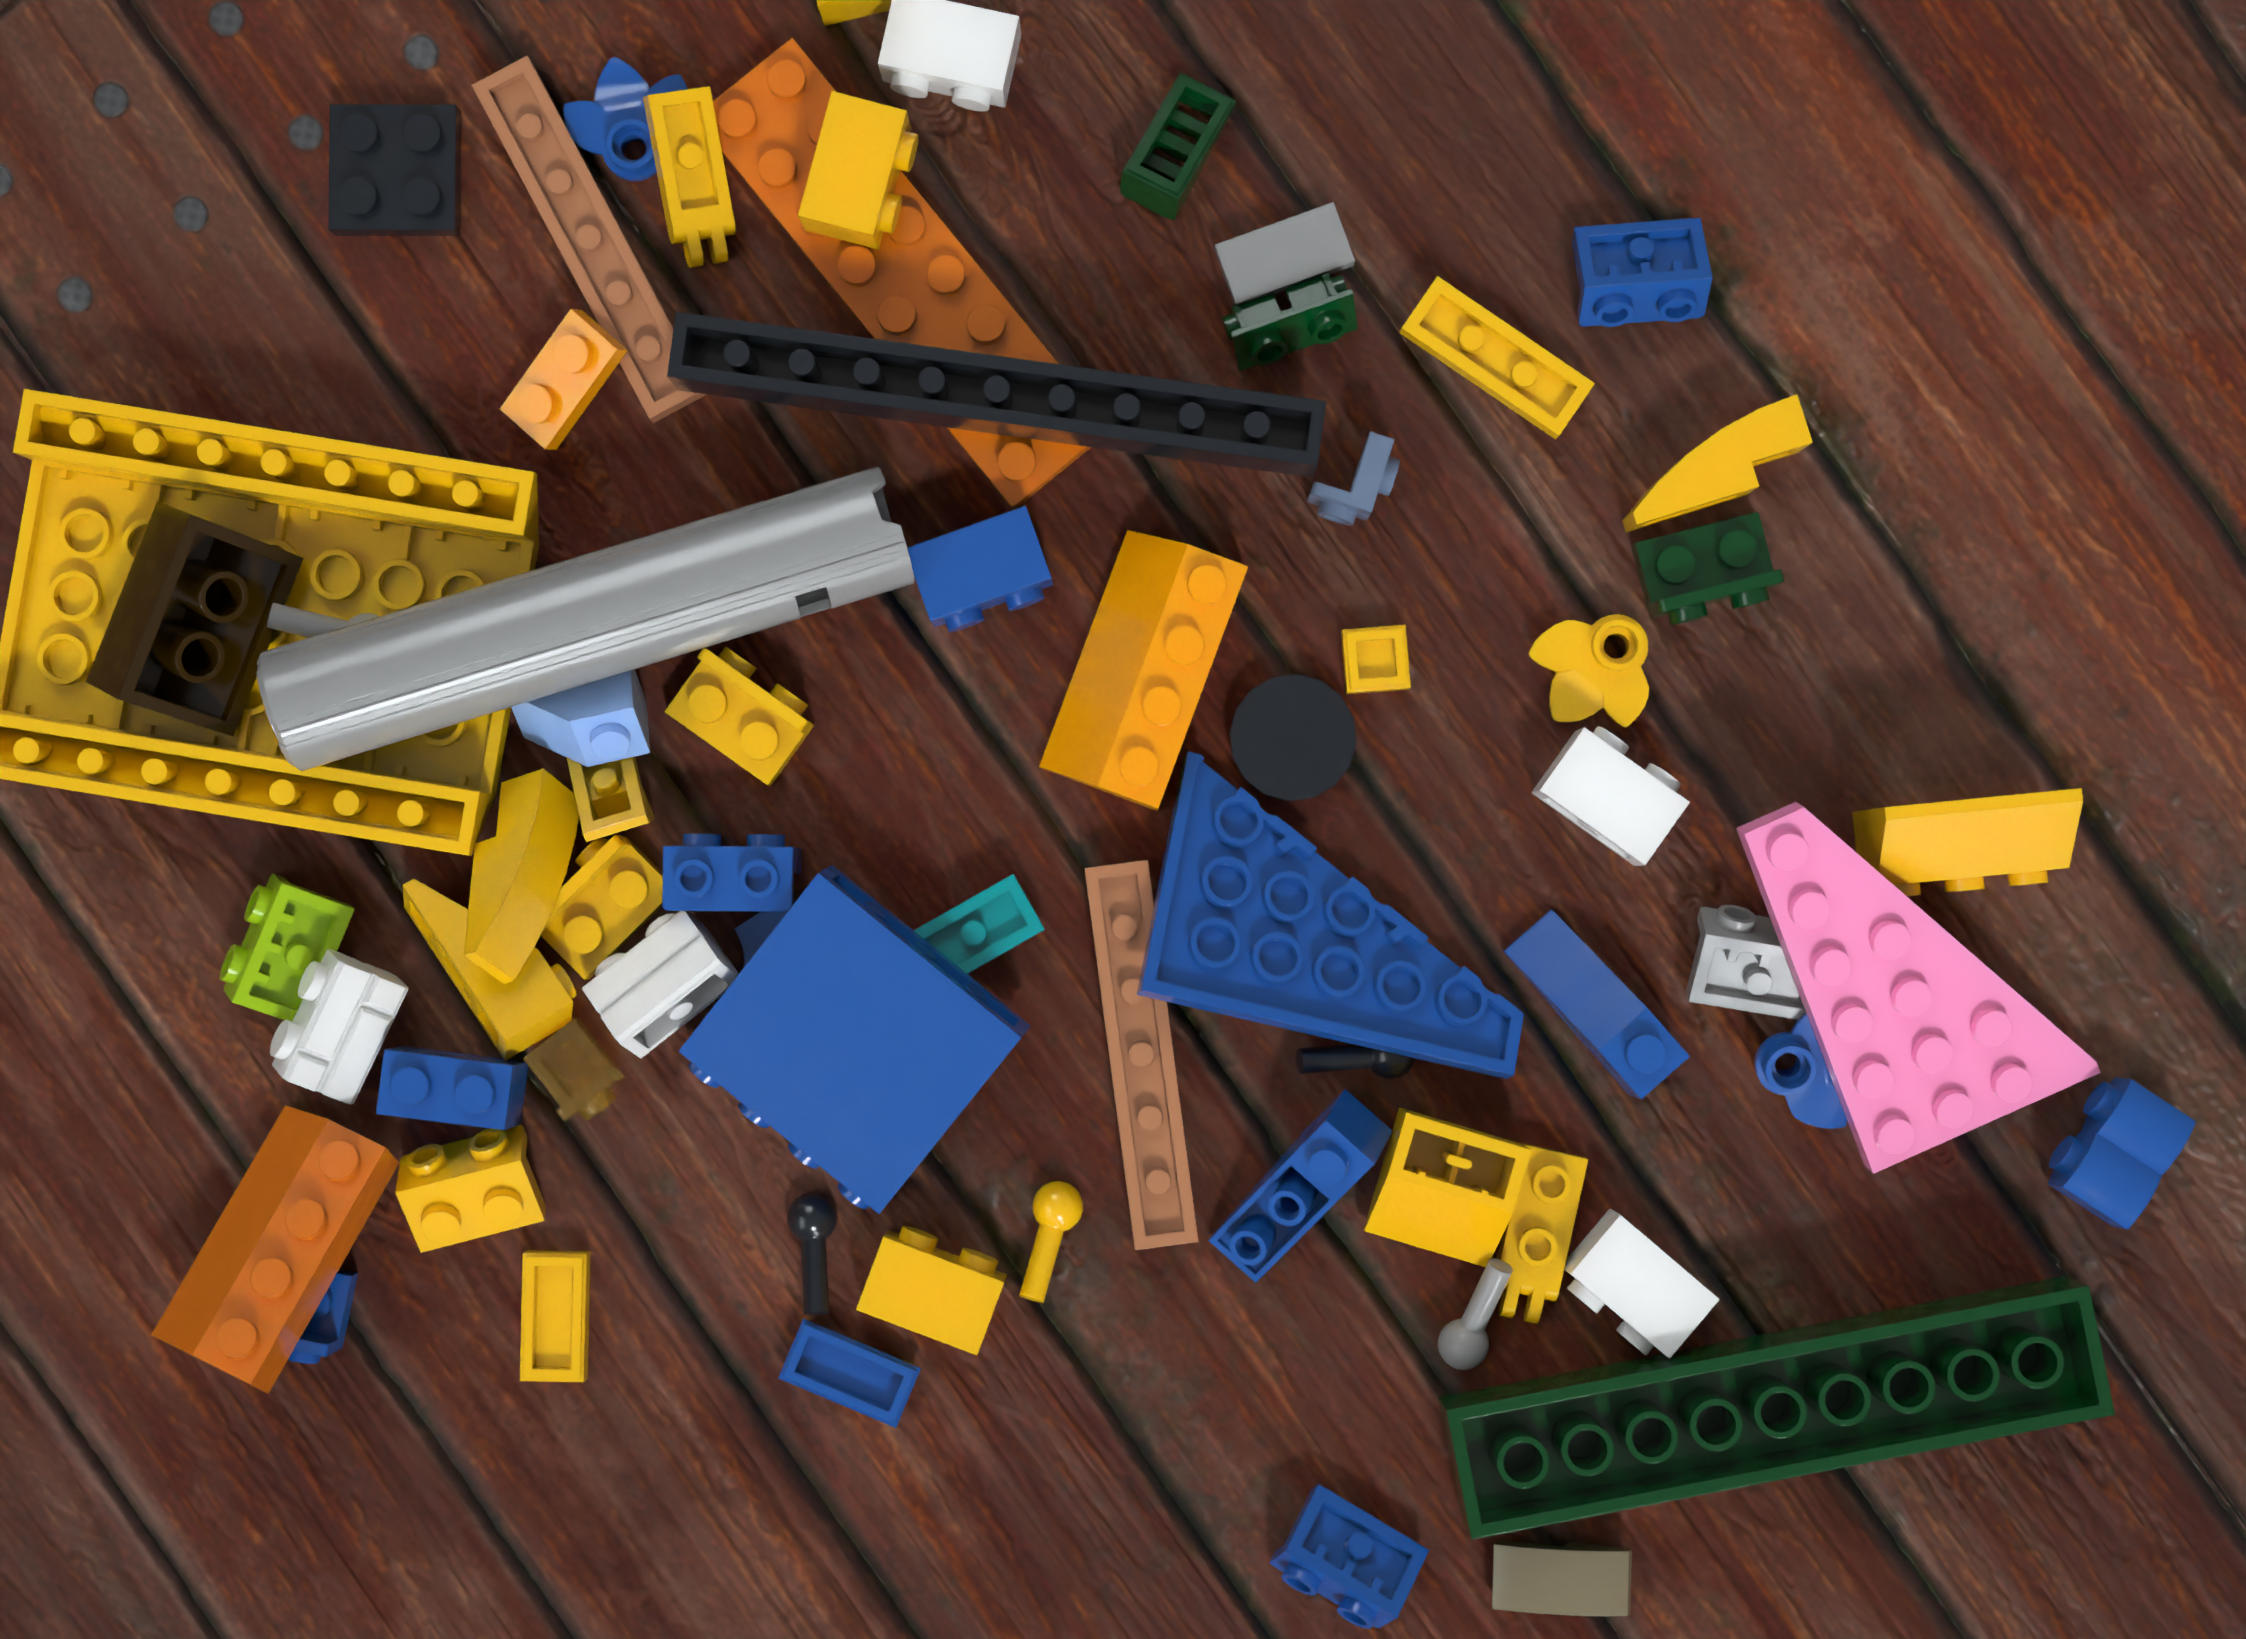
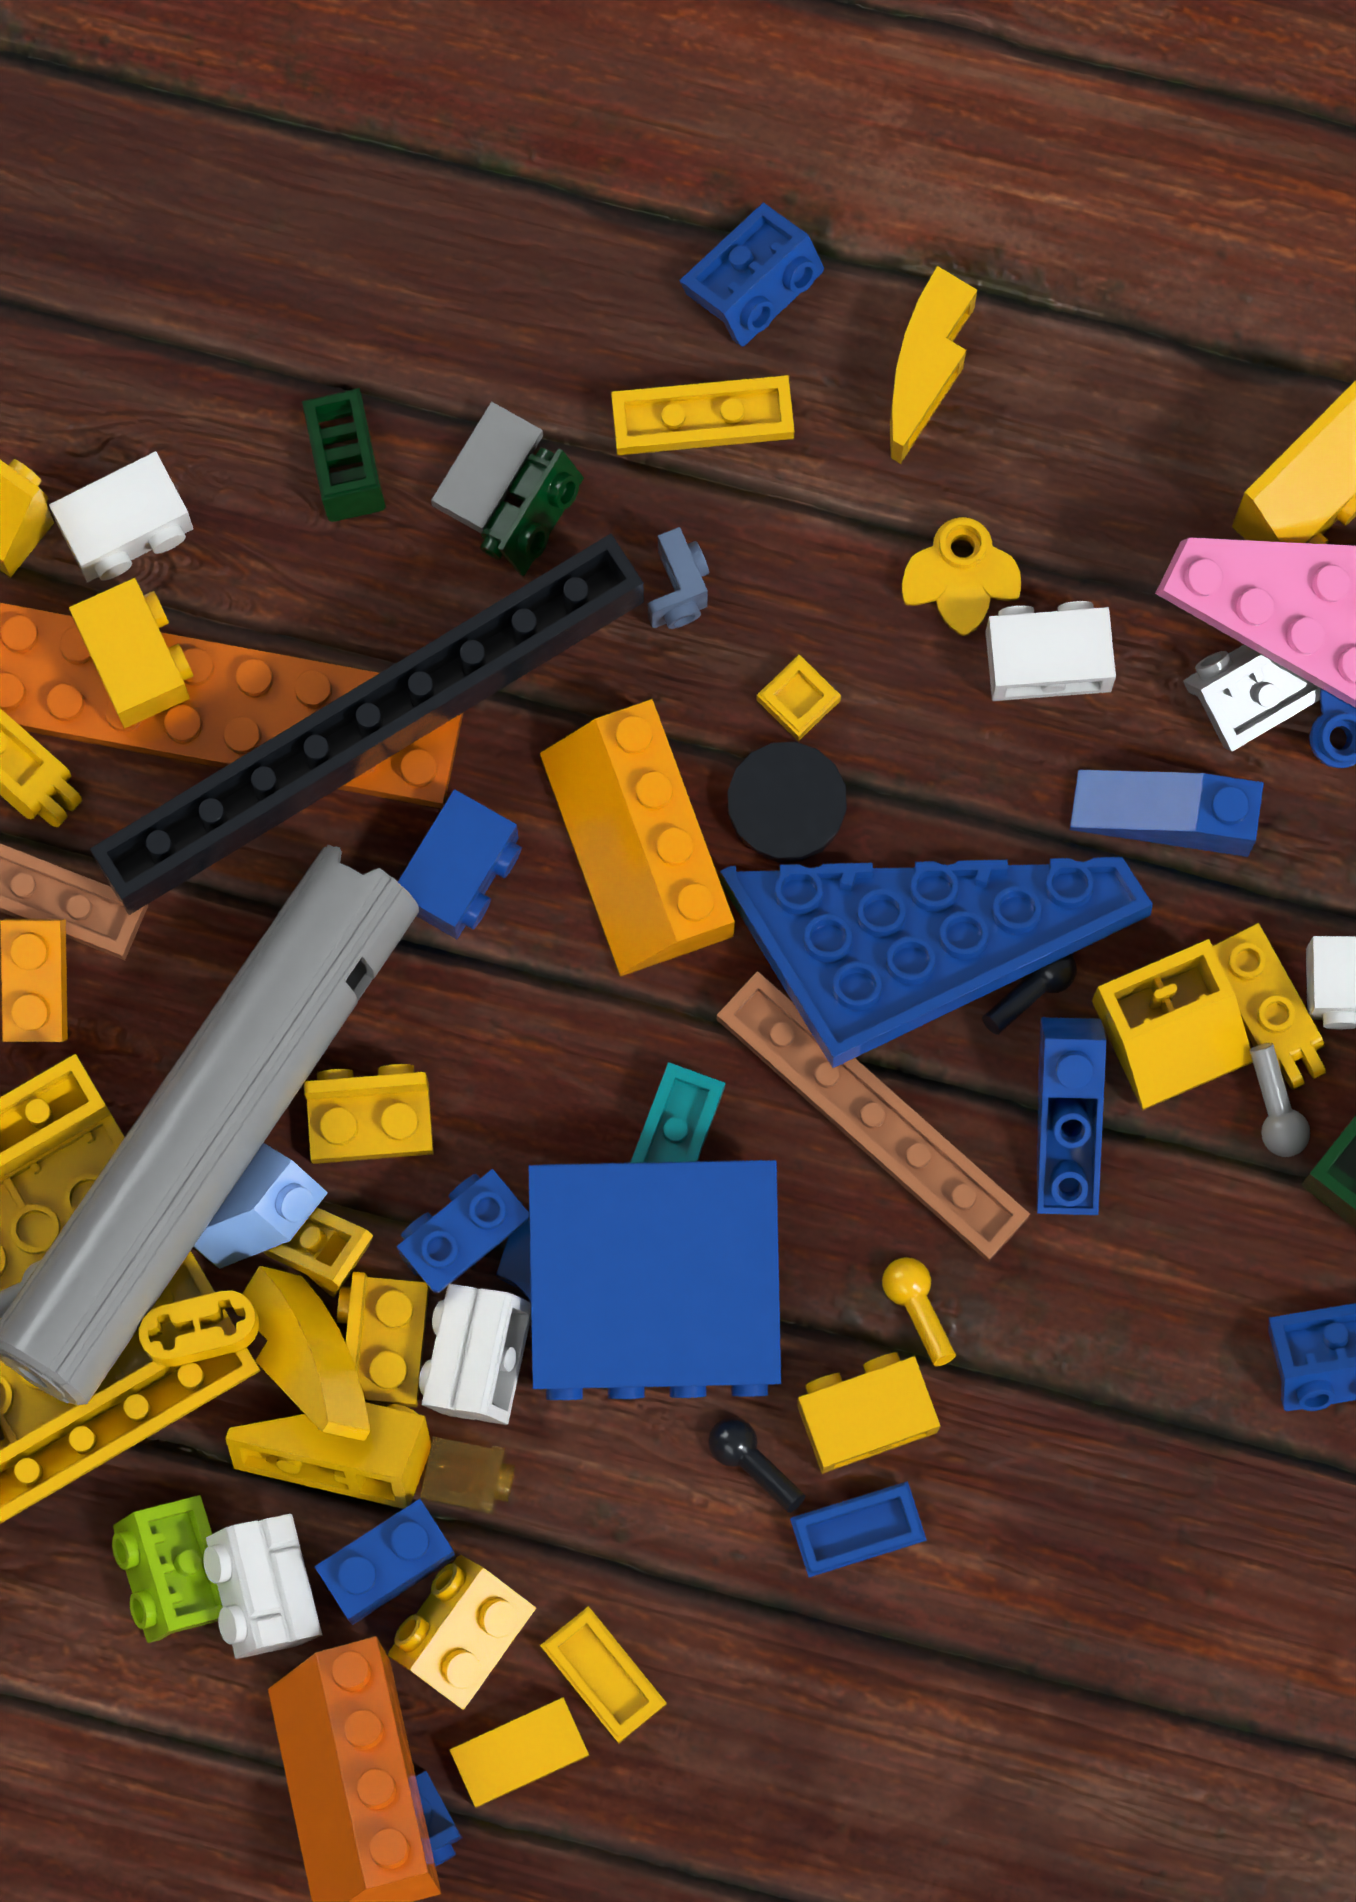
camera: 45 degrees left, 10 degrees down
dark green bracket [1631,512,1785,625] -> none
none -> yellow beam [139,1290,259,1367]
none -> yellow tile [450,1698,589,1808]

